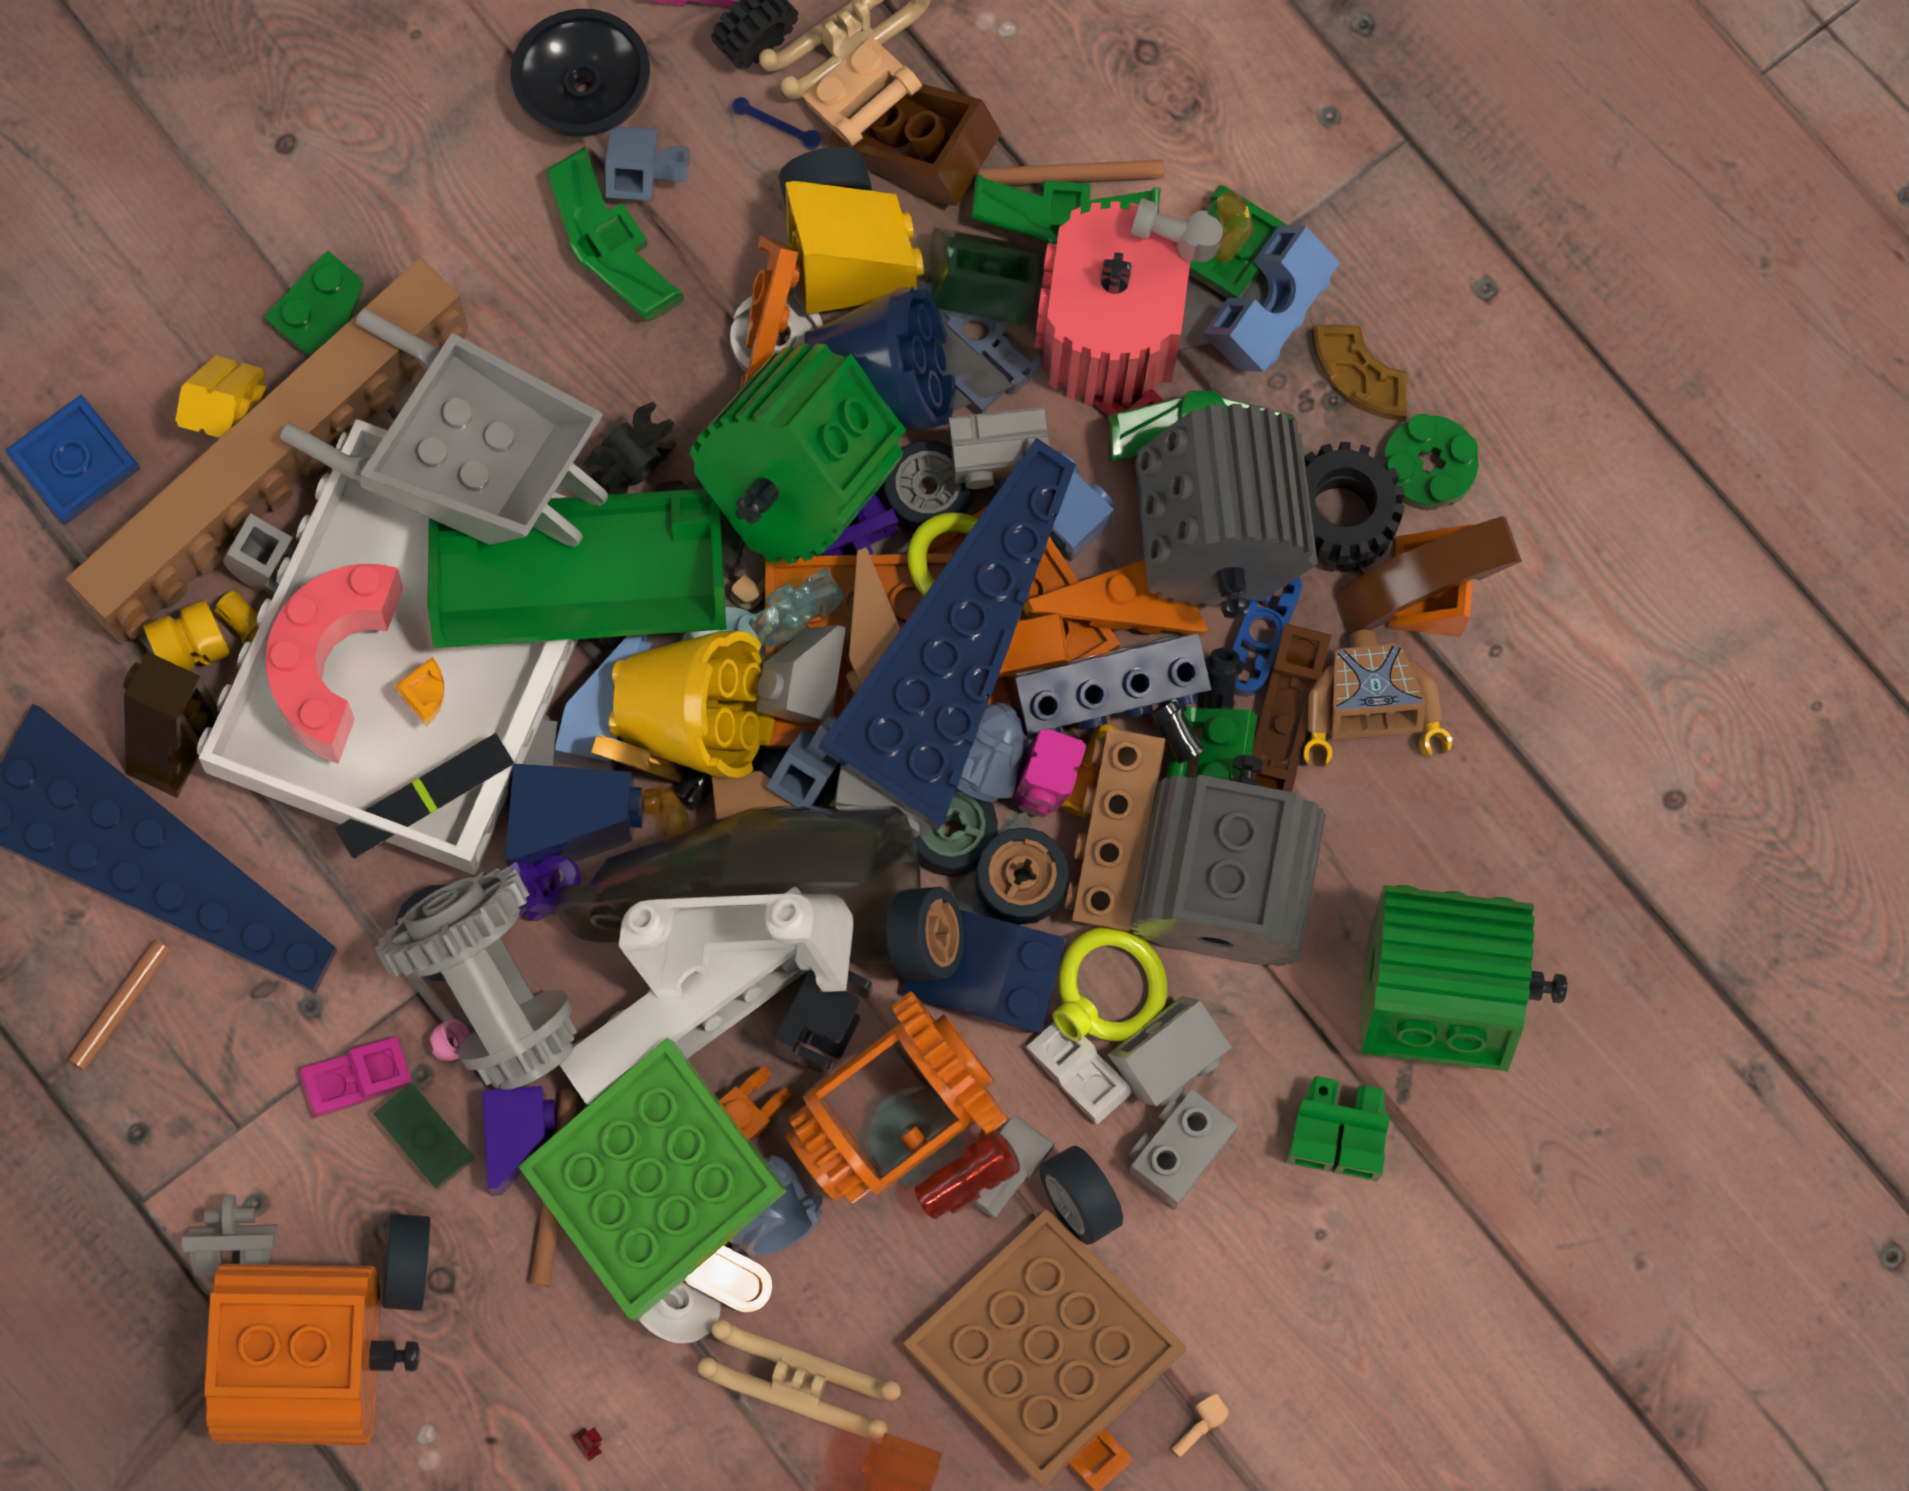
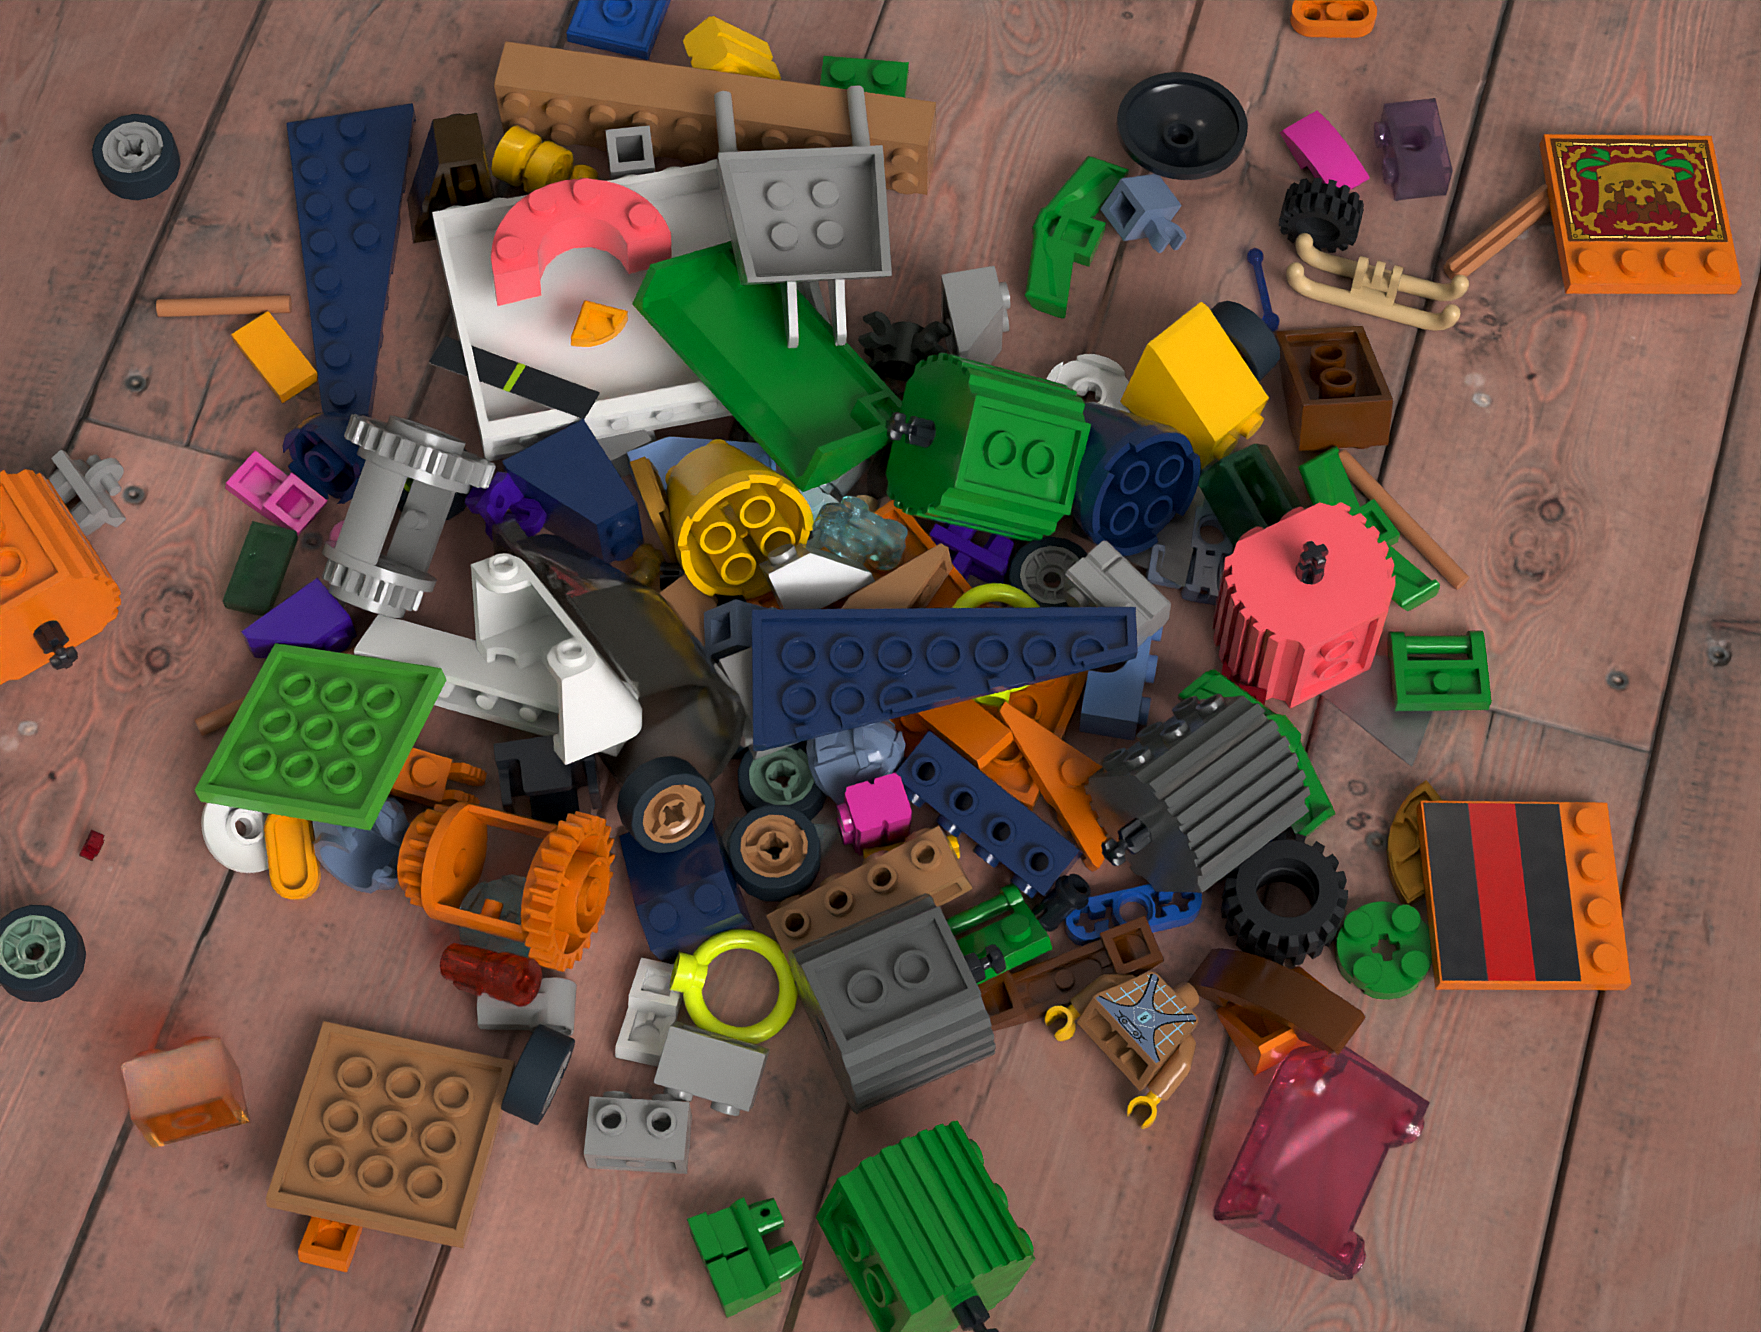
camera: 60 degrees right, 10 degrees down
black wheel [382,1214,431,1311] -> none
tan piece [698,1320,901,1440] -> none
orange wing [740,235,801,389] -> none
light nougat plate [802,36,922,147] -> none
light grey leg [1130,198,1223,263] -> none
black pin [1151,699,1205,764] -> none
light nougat hand [1172,1394,1229,1457] -> none
medium blue arch [1203,225,1340,372] -> none
clear yellow arm [1214,191,1253,264] -> none
none -> light orange tile [231,311,318,403]
none -> dark blue cylinder [282,411,366,504]
none -> light grey slope [941,266,1010,364]
none -> clear pink windscreen [1213,1045,1430,1281]
none -> plate [1416,801,1631,990]

